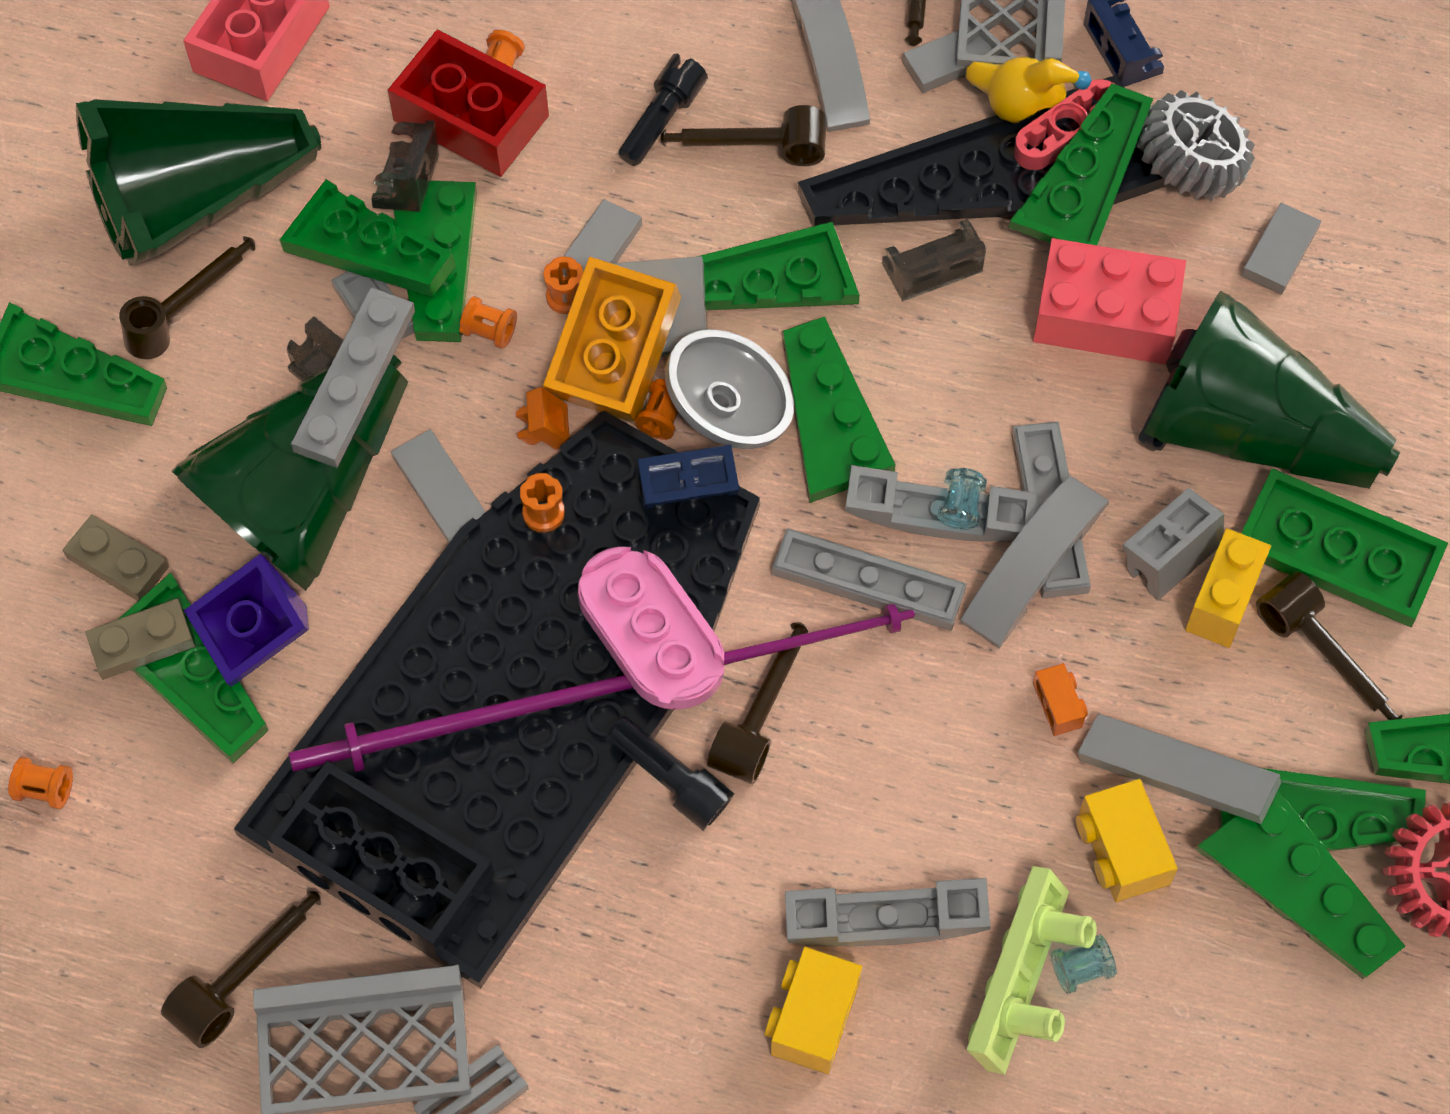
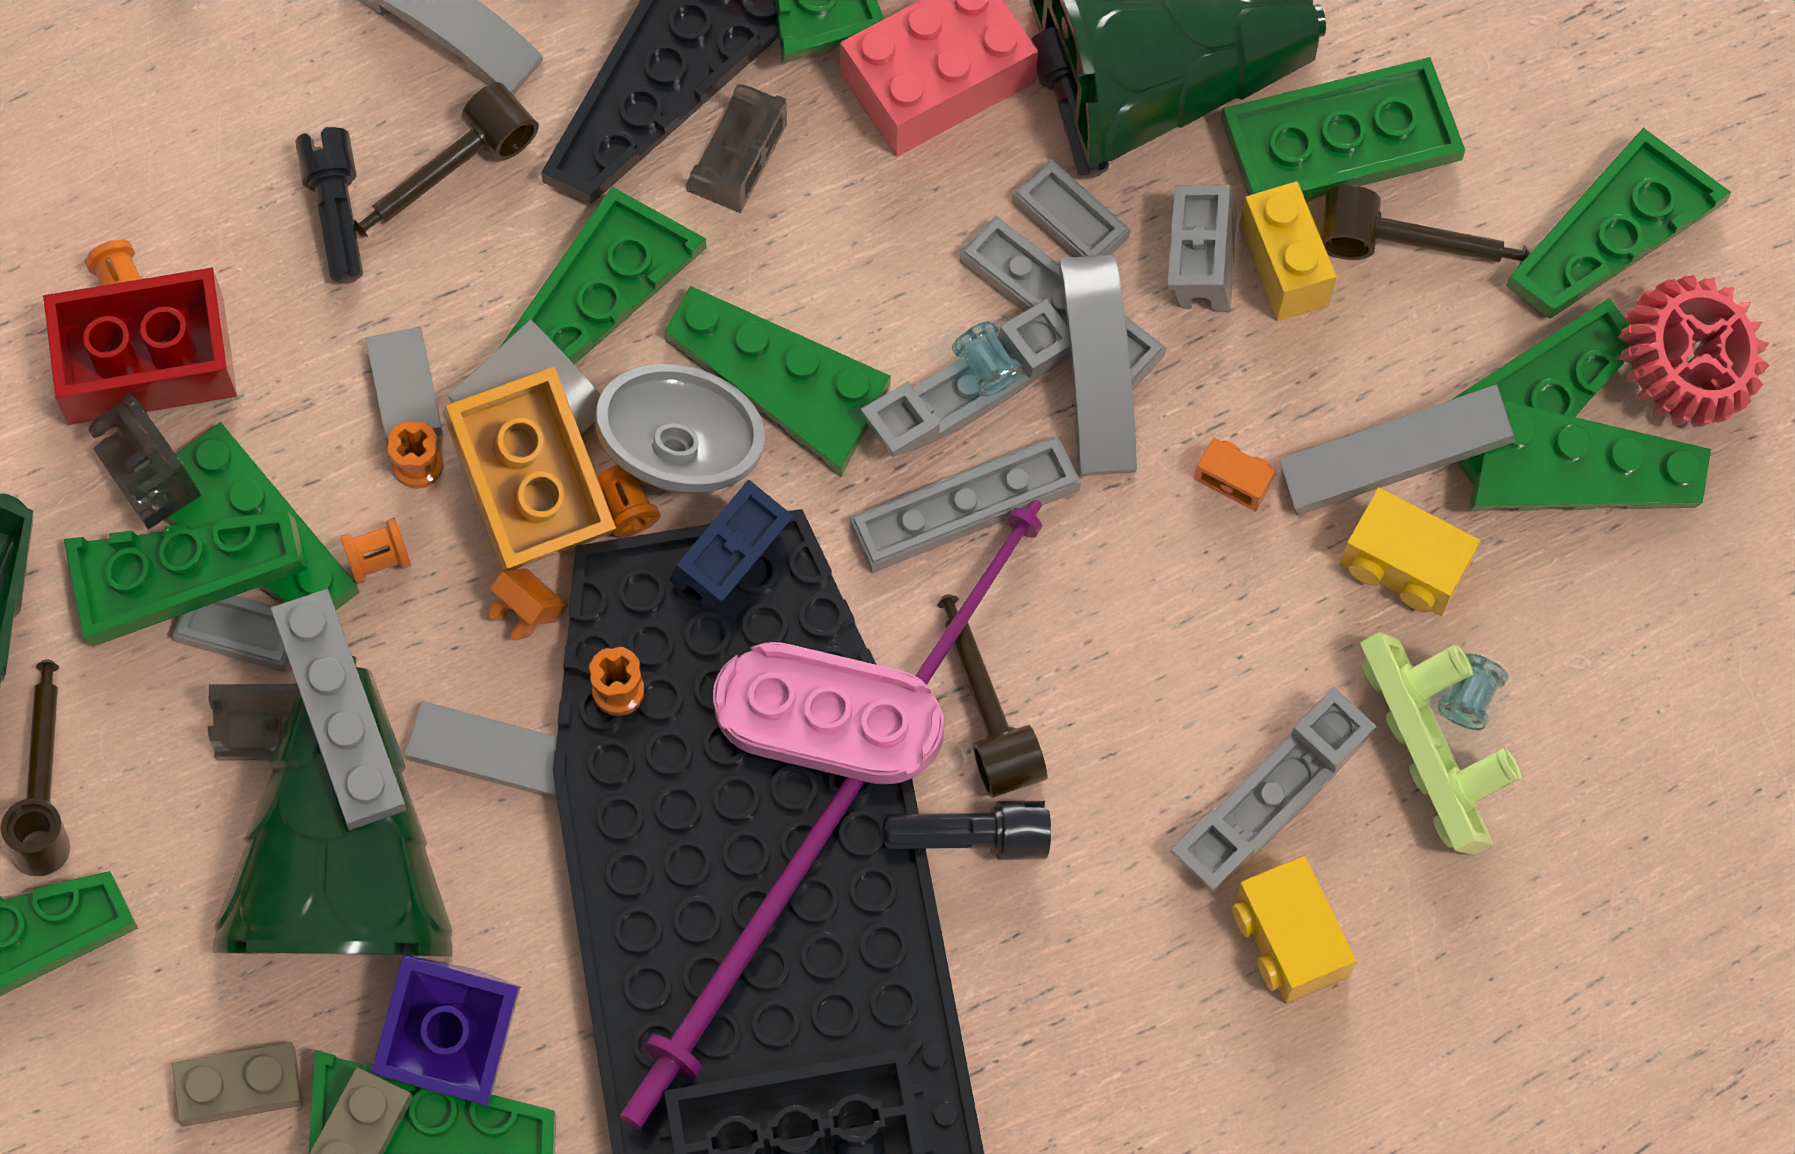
camera: 45 degrees left, 5 degrees up
none -> light grey tile [1012,159,1130,257]

